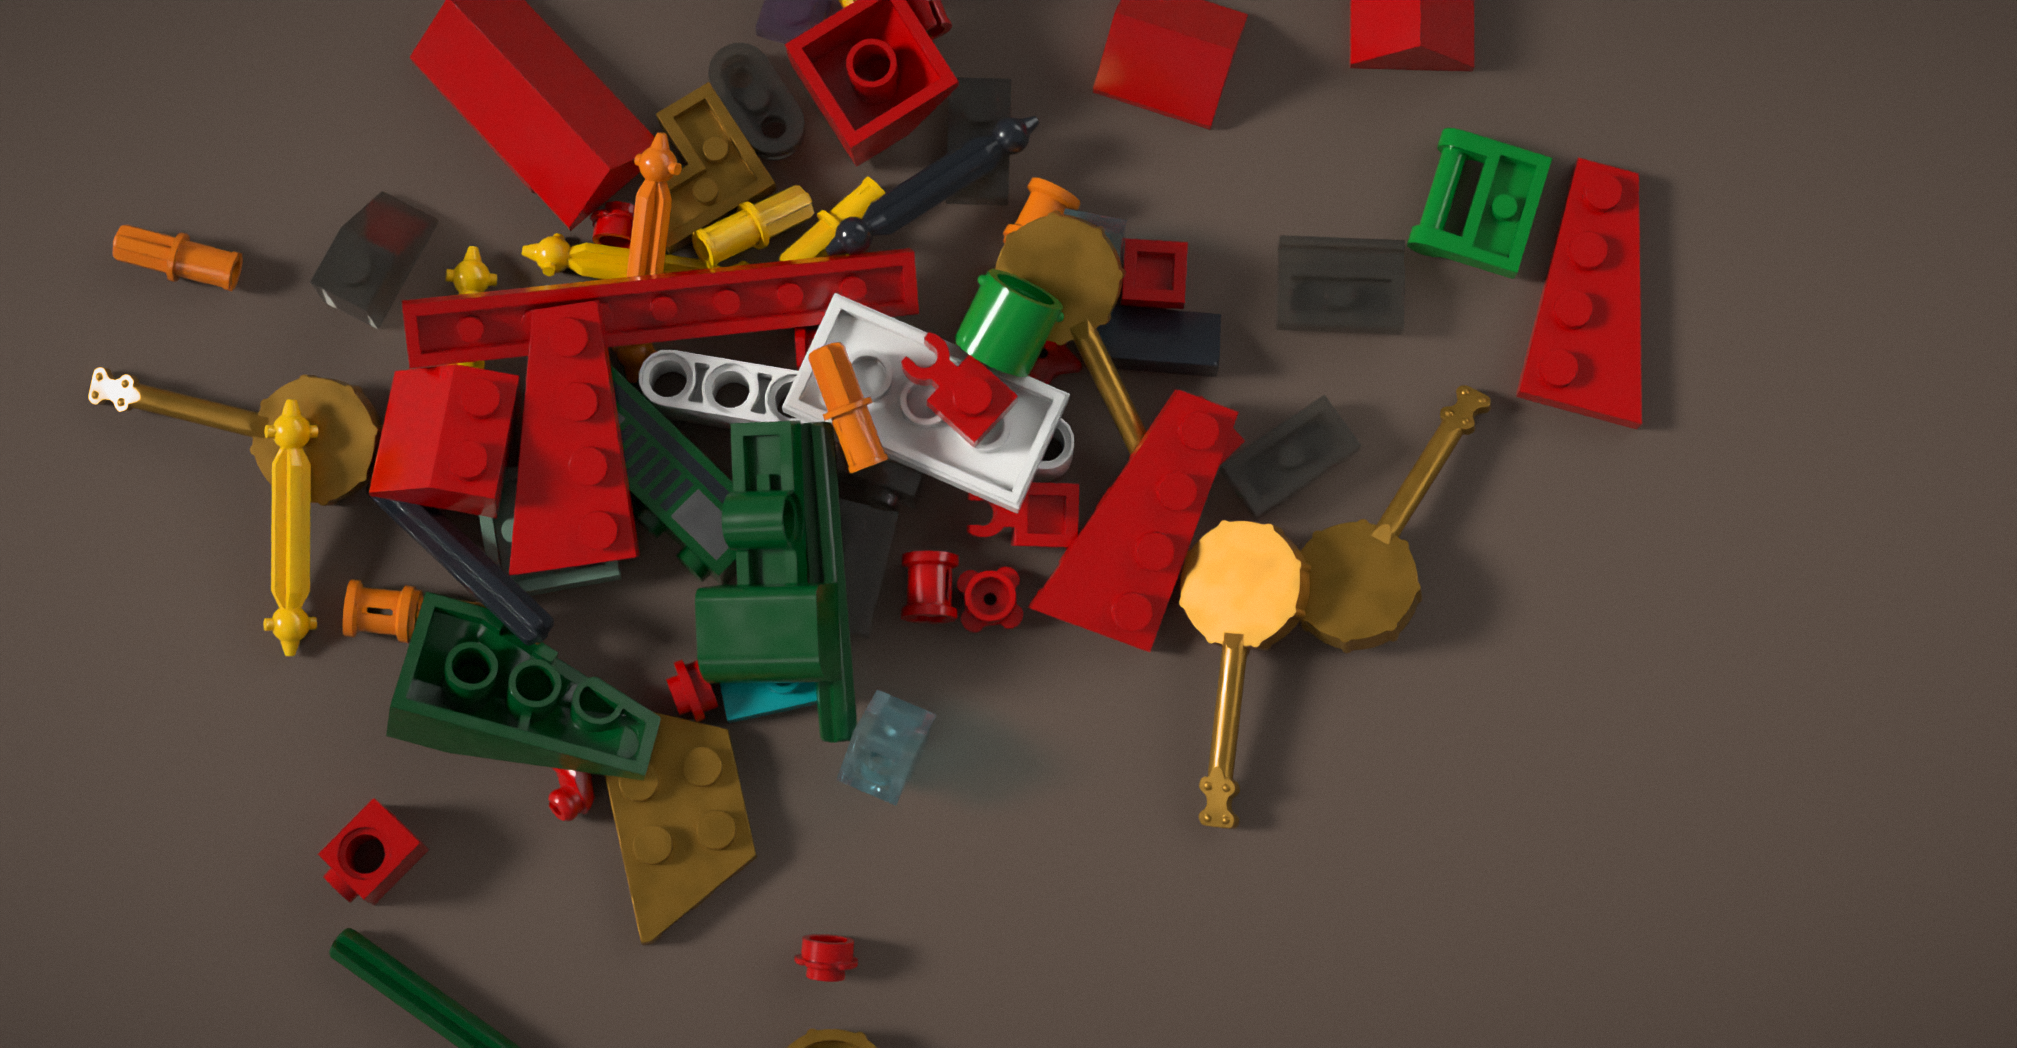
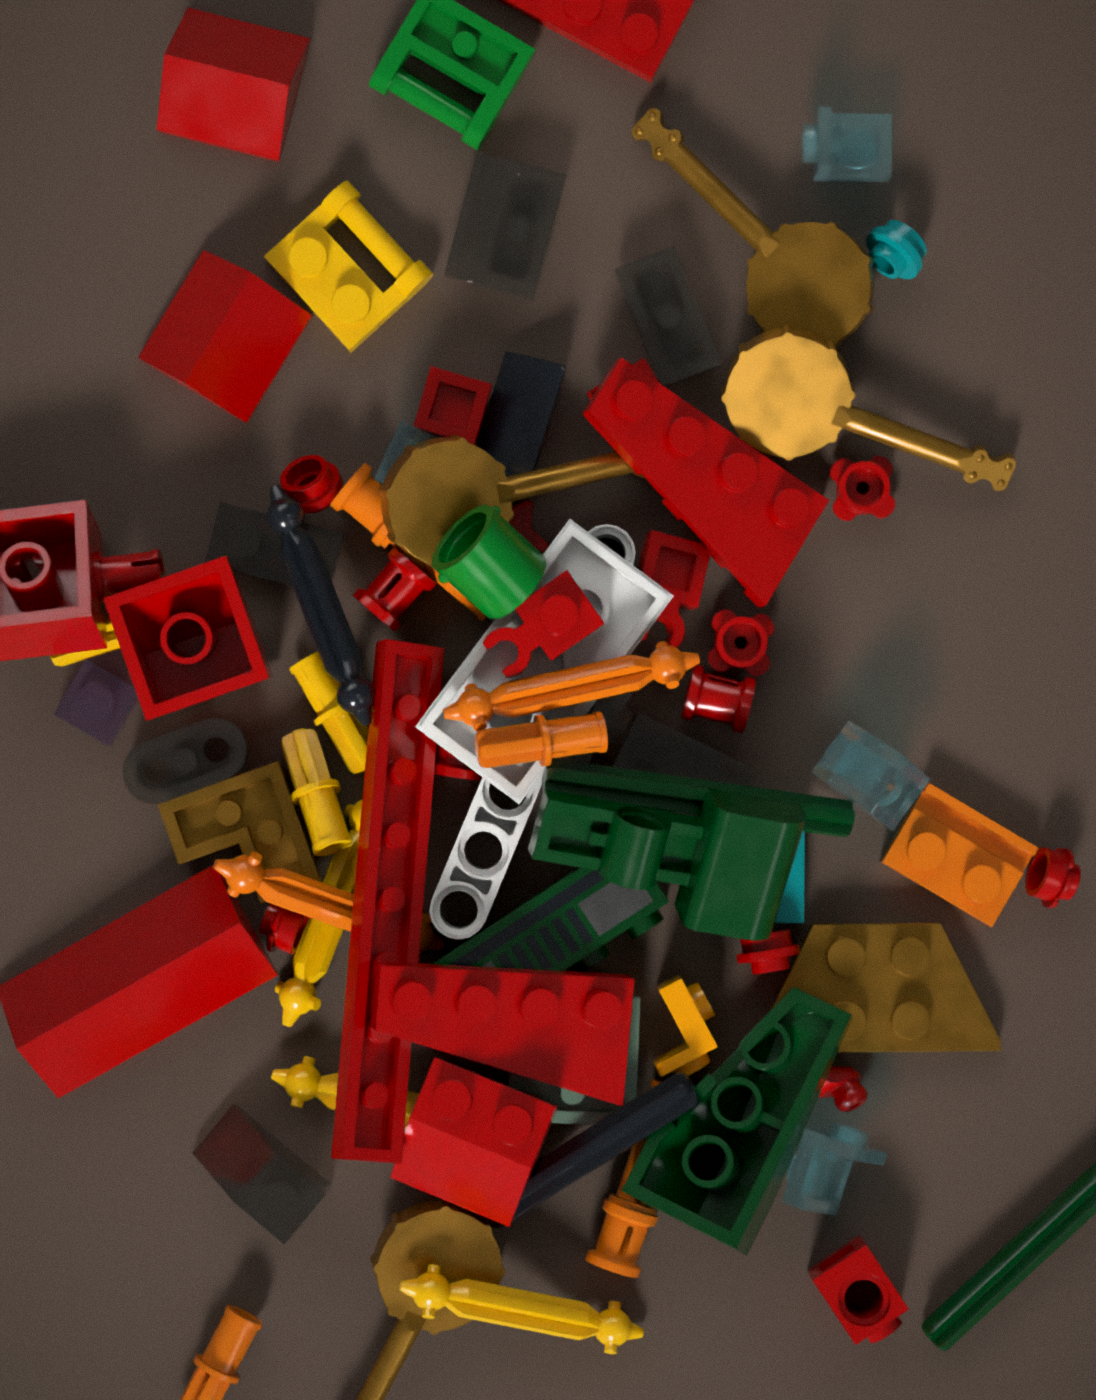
camera: 75 degrees left, 10 degrees up
none -> yellow plate [264,180,434,353]
none -> red plate [280,455,343,513]
none -> red bush [352,547,437,632]
none -> orange wheel [443,641,700,731]
none -> light orange bracket [653,974,718,1076]
none -> clear light blue bracket [782,1122,888,1215]
none -> clear light blue bracket [801,106,892,182]
none -> red plate [830,456,895,521]
none -> teal plate [866,220,927,279]
none -> orange plate [879,783,1039,927]

